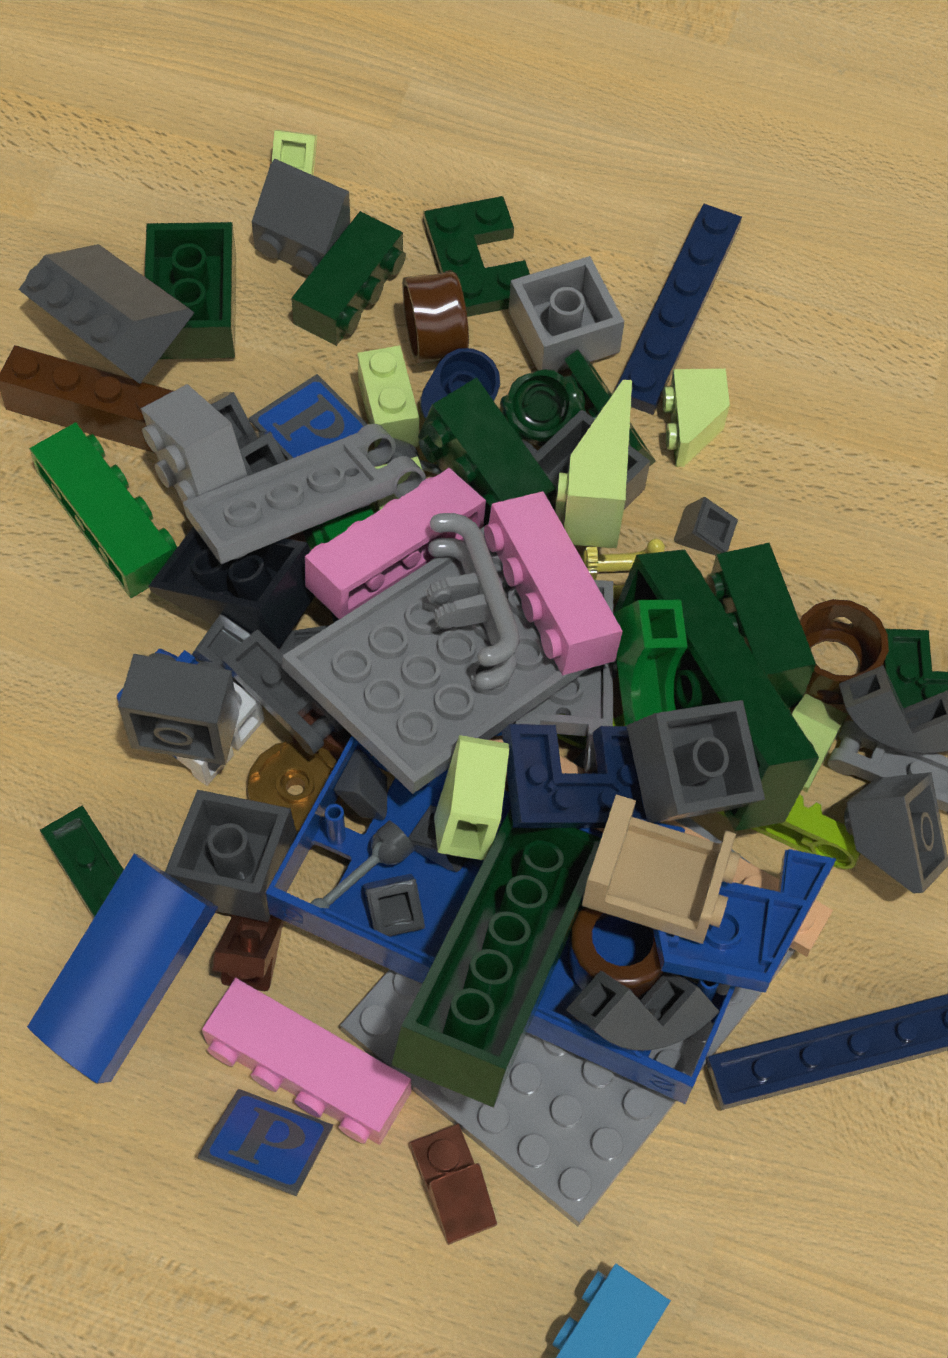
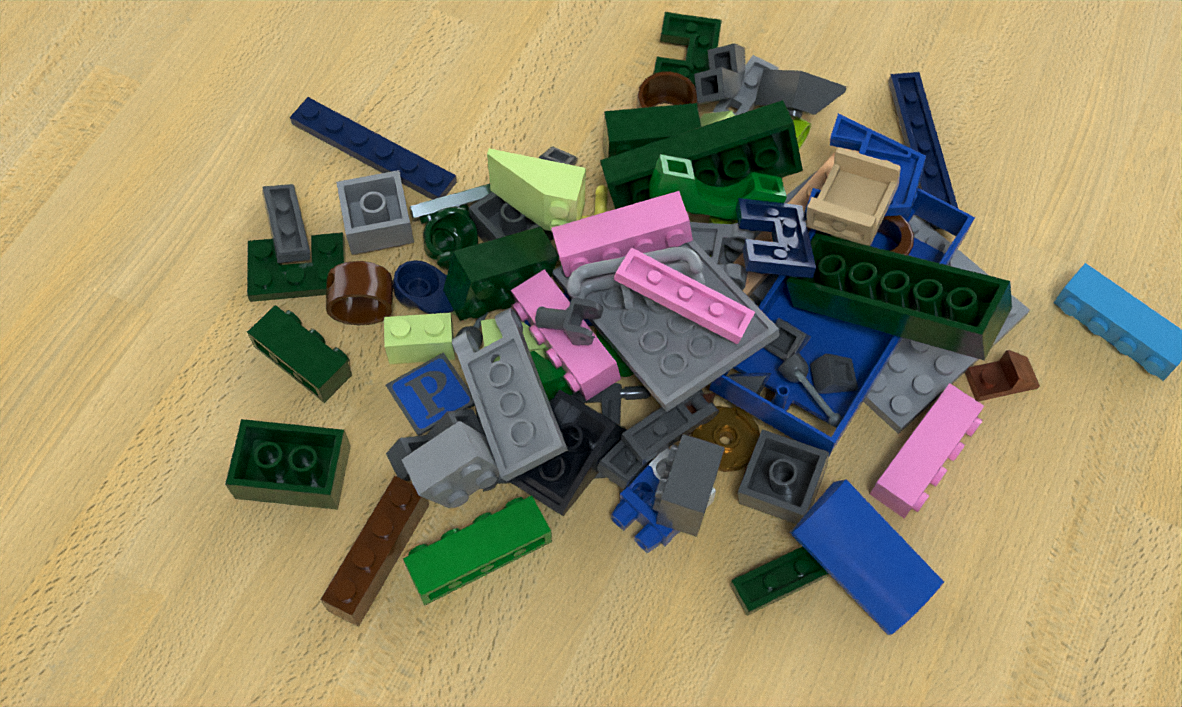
camera: 80 degrees left, 0 degrees up
dark grey slope [18,244,194,384] -> none
piece [198,1089,333,1196] -> none
copper slope [213,915,283,991] -> none
dark grey slope [252,159,350,275] -> none
yellowish green plate [272,130,317,176] -> none
yellowish green slope [434,735,509,860] -> none
dark grey brick [566,971,719,1051] -> none
dark grey brick [626,700,765,823] -> none
yellowish green slope [663,368,730,467] -> none
none -> dark grey tile [262,184,310,263]
none -> dark grey piece [535,297,604,345]
none -> bright pink plate [614,247,755,345]

